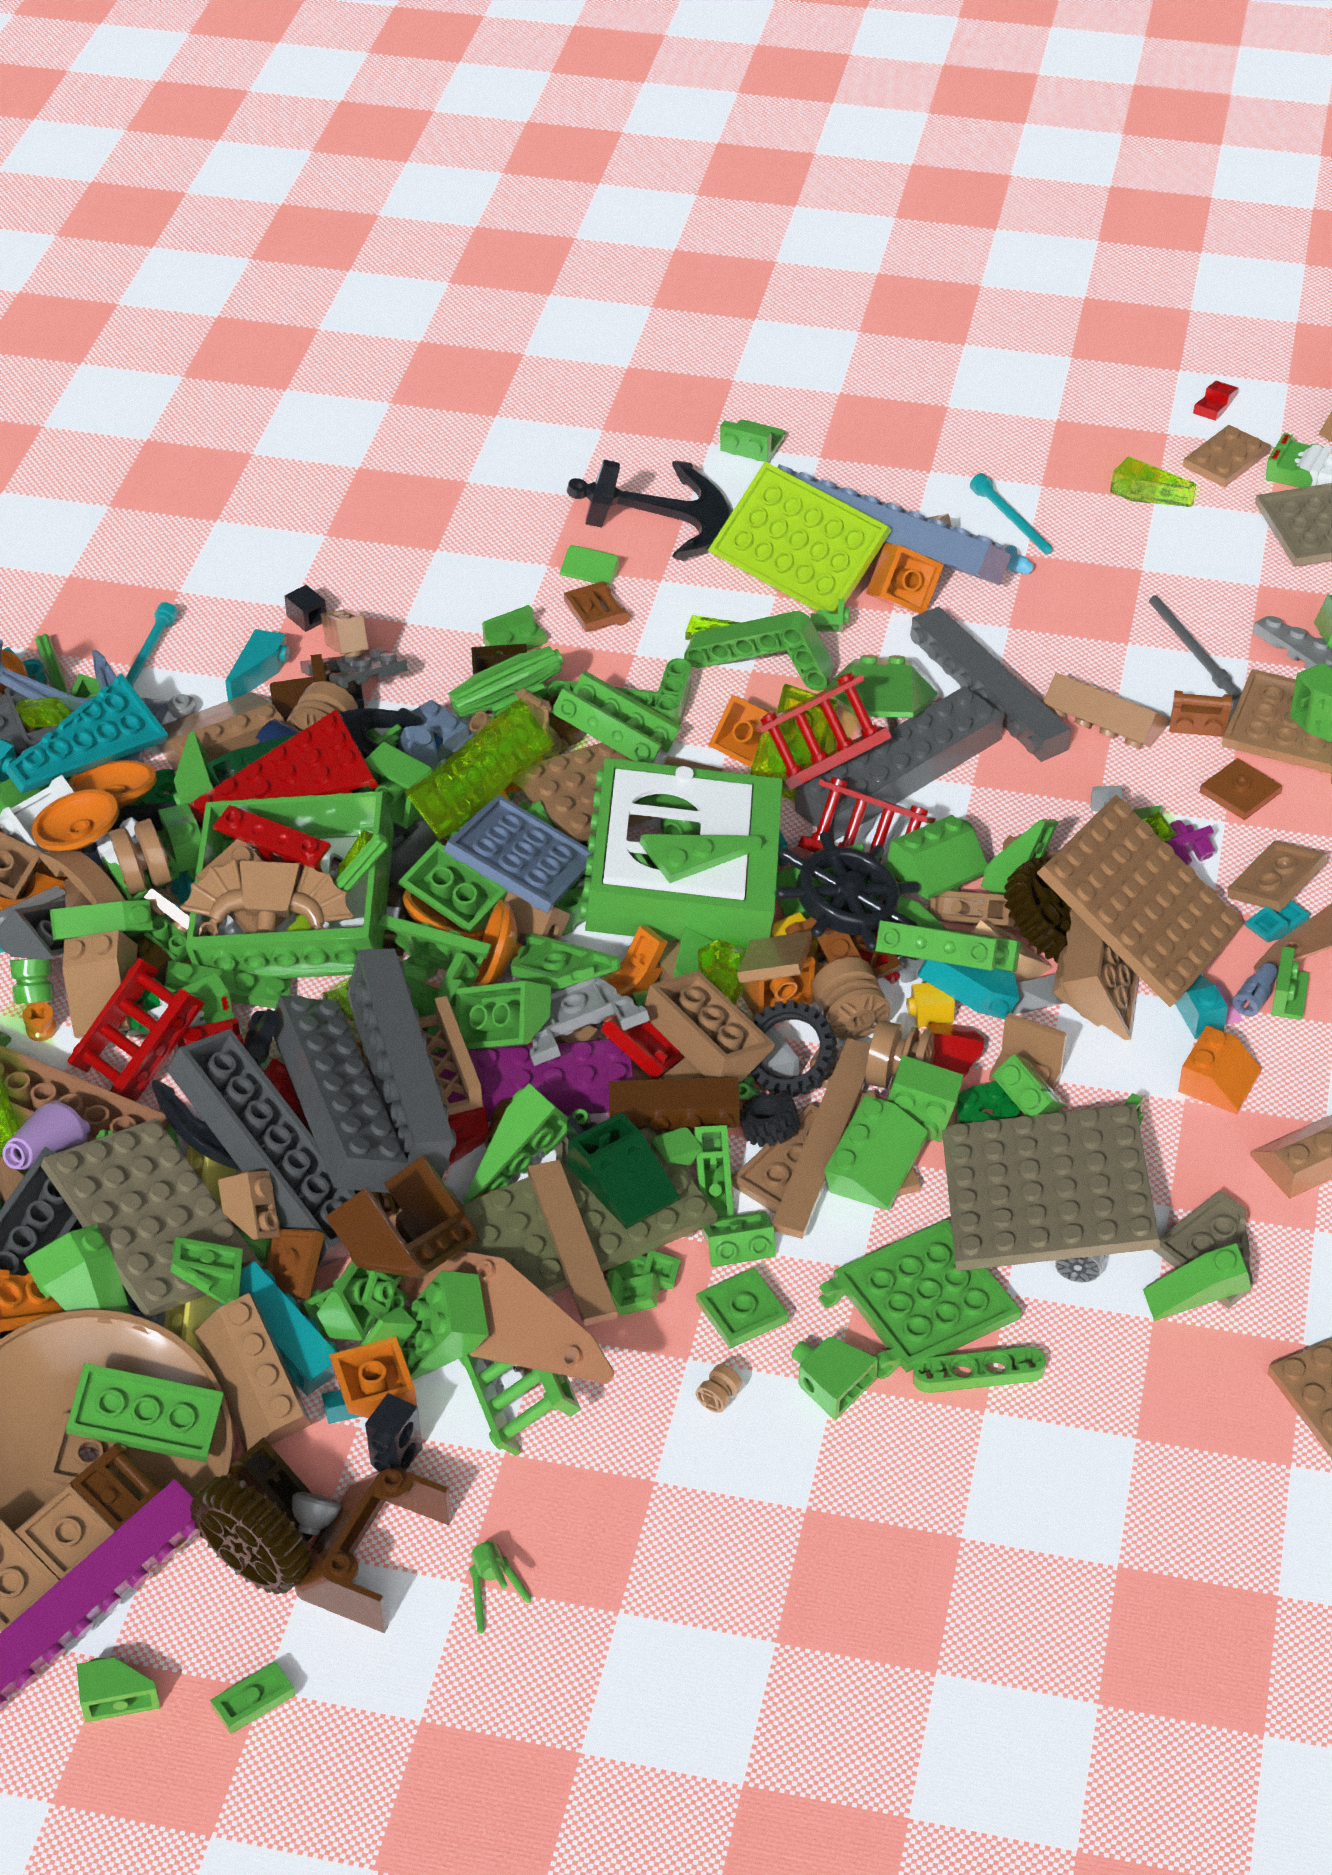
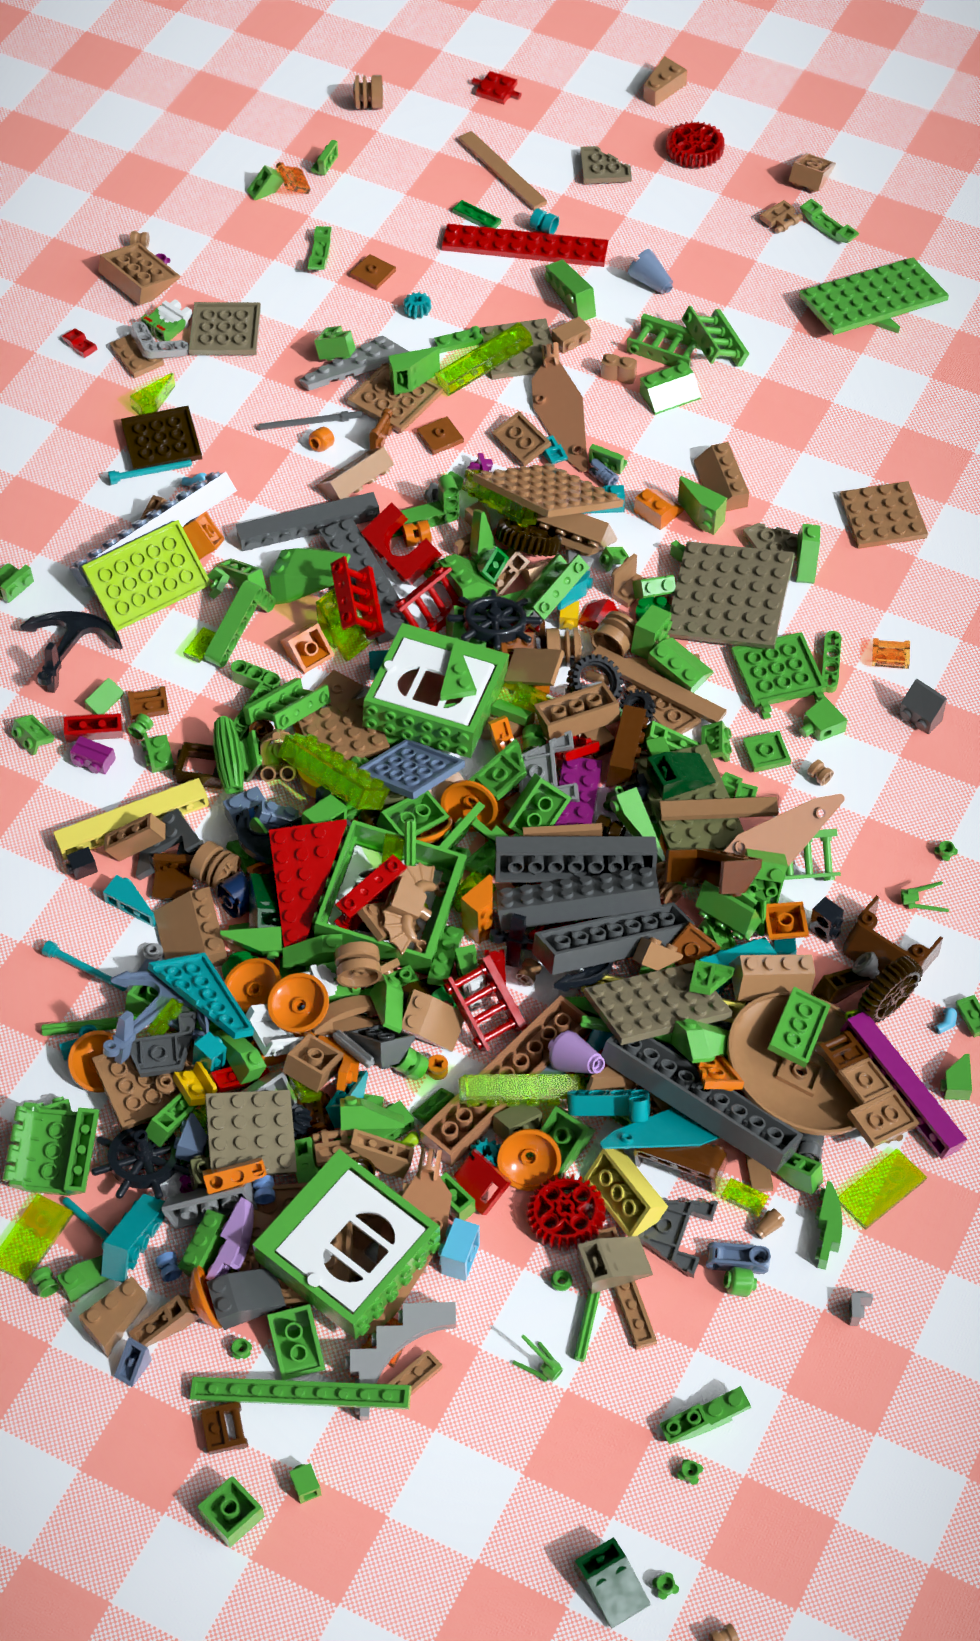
camera: 75 degrees left, 10 degrees up
none -> bright green bracket [11,714,55,755]
none -> light yellow brick [53,778,209,860]
none -> red brick [63,713,123,742]
none -> magenta brick [70,736,116,775]
none -> dark brown plate [121,405,203,470]
none -> bright green wheel [127,713,154,740]
none -> light grey beam [131,321,189,359]
none -> bright green slope [217,558,266,589]
none -> orange head [309,426,335,452]
none -> red arch [361,502,442,585]
none -> bright green beam [372,474,460,538]
none -> orange wheel [402,520,432,548]
none -> orange slope [461,874,493,945]
none -> green slope [477,546,509,585]
none -> bright green bracket [599,547,629,572]
none -> bright green slope [678,476,727,535]
none -> clear orange plate [872,638,910,669]
none -> dark grey slope [899,678,947,735]
none -> bright green plate [934,841,958,861]
none -> medium azure arm [934,1007,957,1035]

